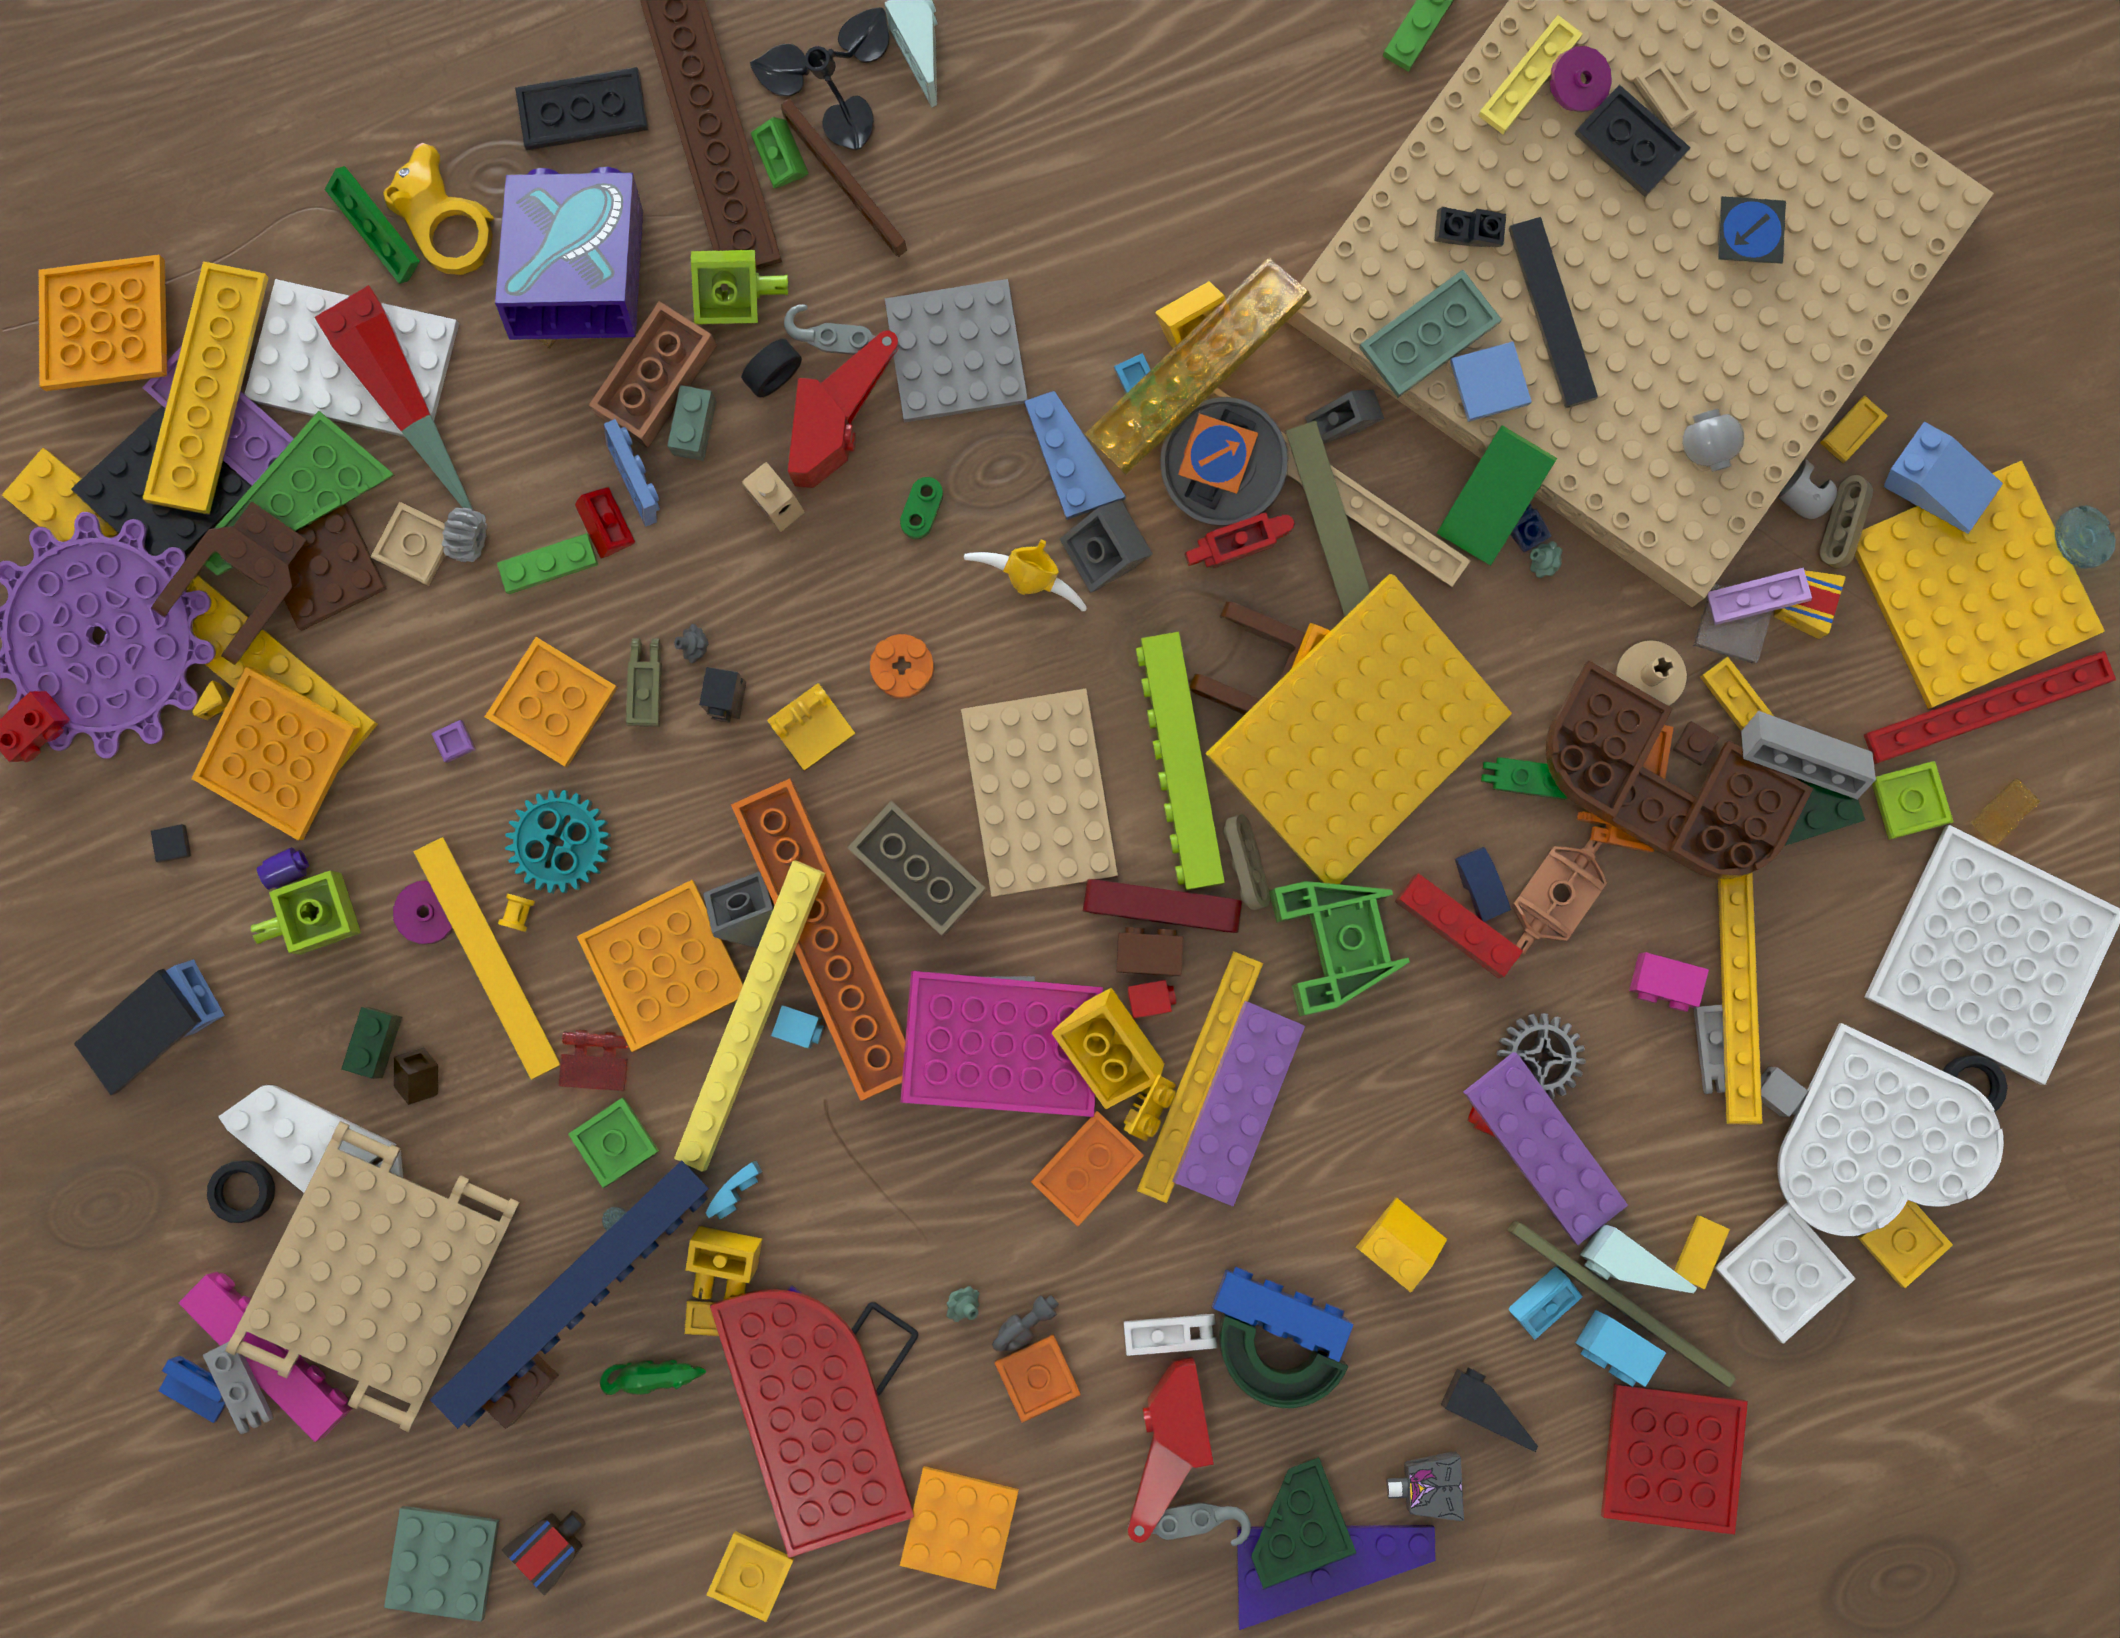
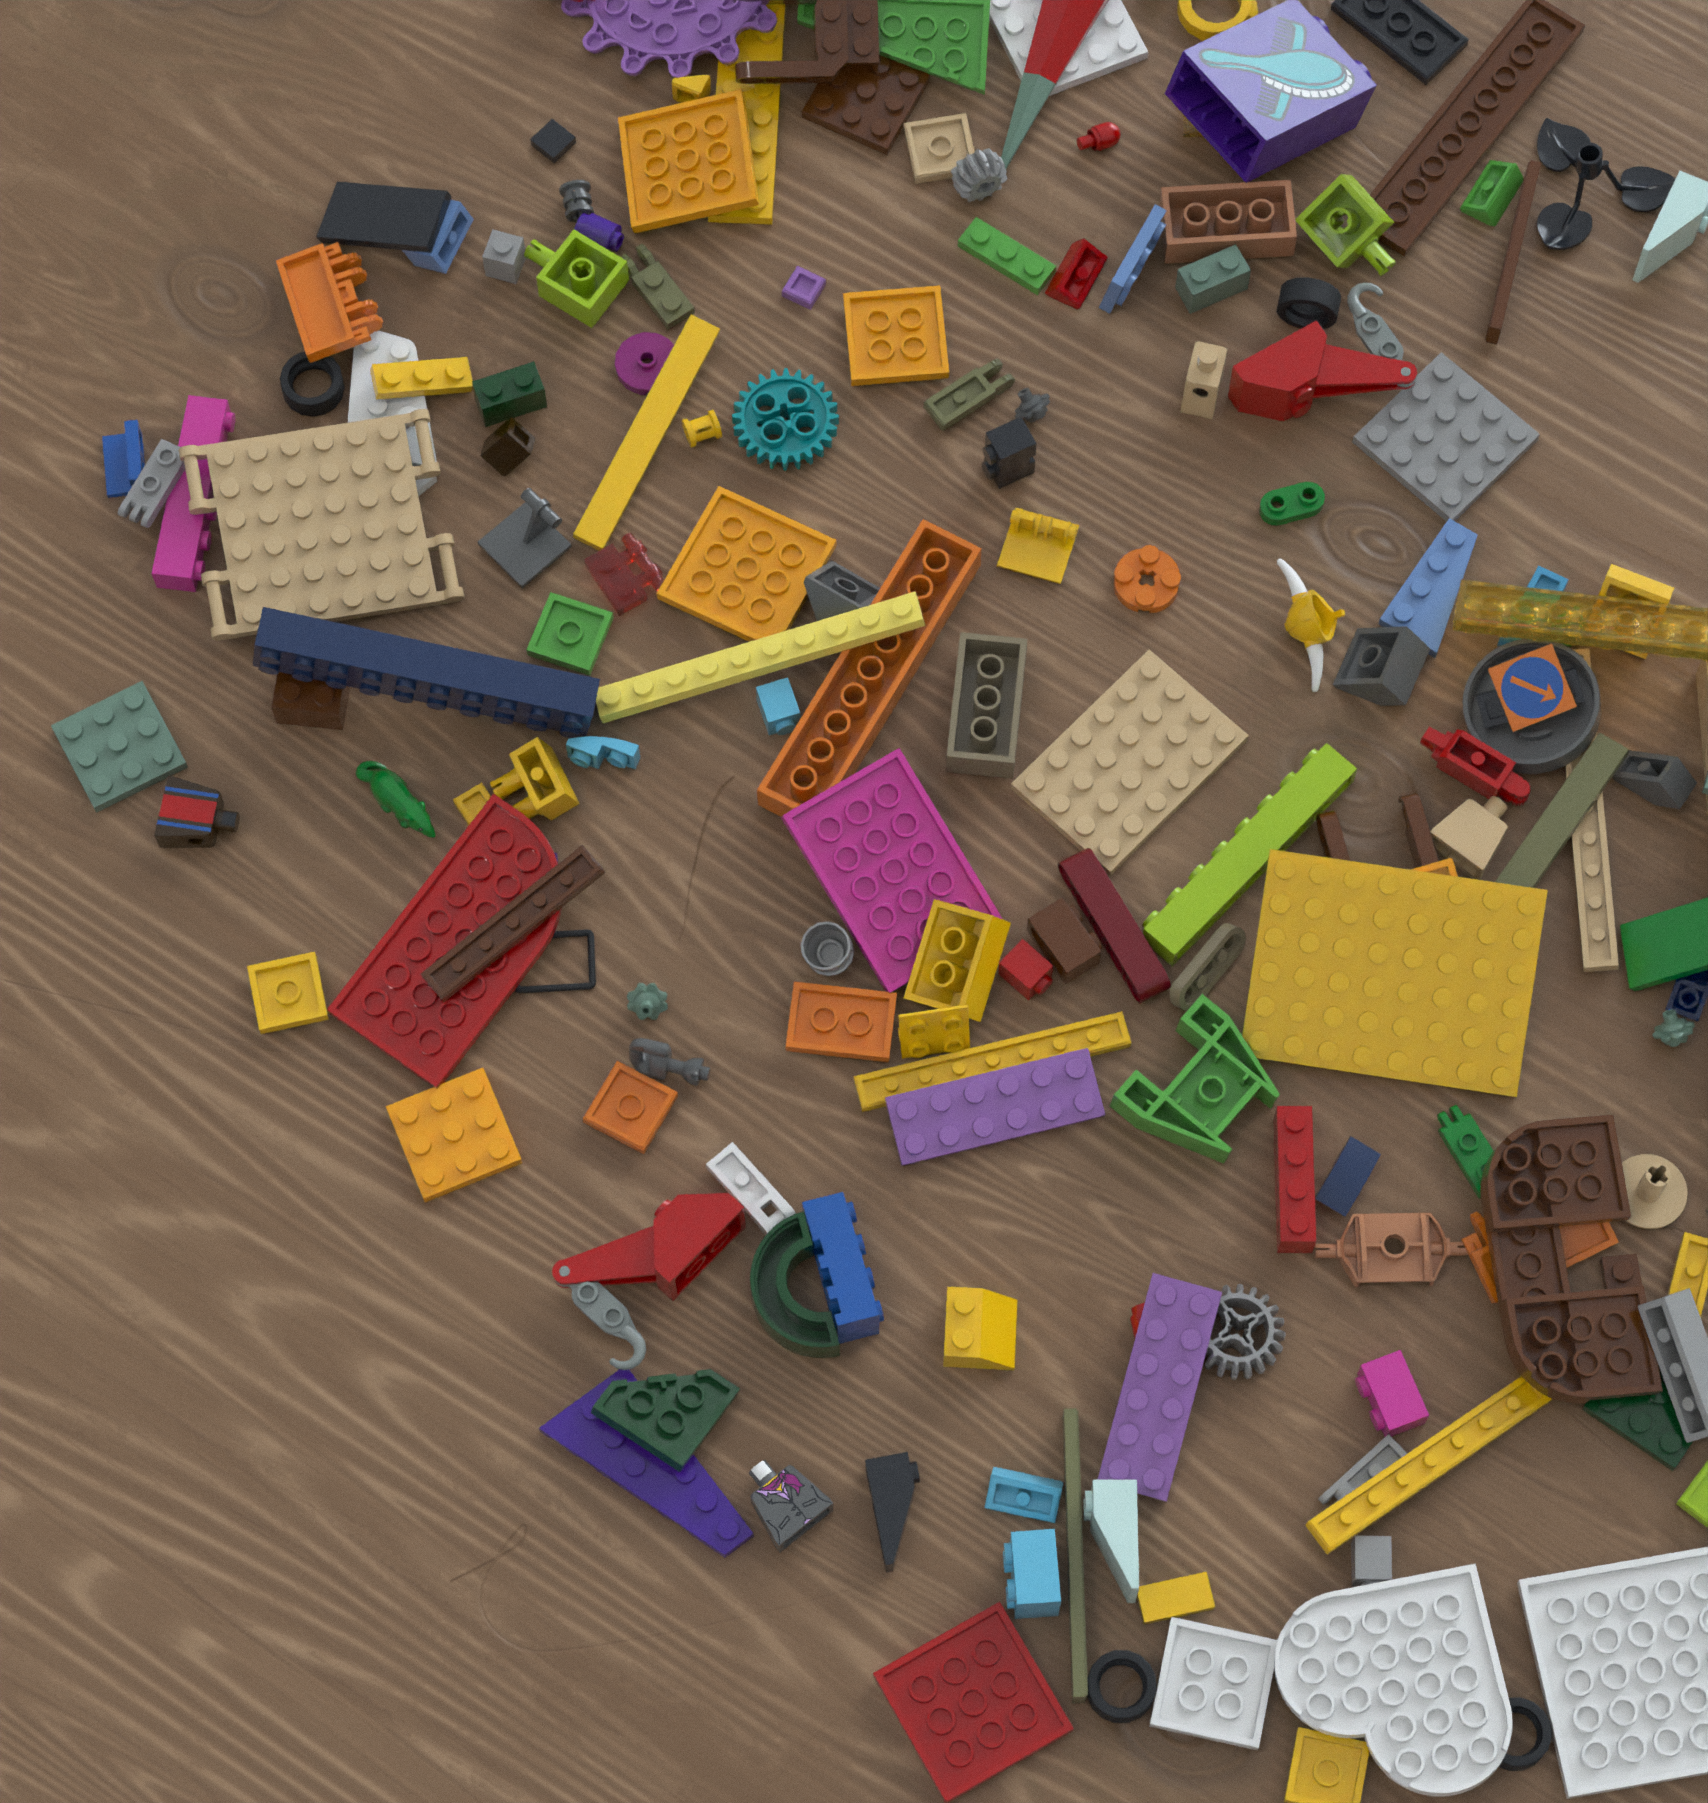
camera: 50 degrees right, 15 degrees down
none -> orange hinge [276,242,383,363]
none -> yellow plate [370,357,473,400]
none -> reddish brown tile [421,845,605,1003]
none -> dark grey plate [478,488,572,588]
none -> light grey brick [482,229,526,284]
none -> dark grey bush [559,180,594,222]
none -> olive hinge [621,244,695,330]
none -> light grey helmet [801,921,854,976]
none -> red cylinder [1076,122,1121,151]
none -> black tyre [1087,1650,1156,1723]
none -> tan torso [1430,796,1508,880]

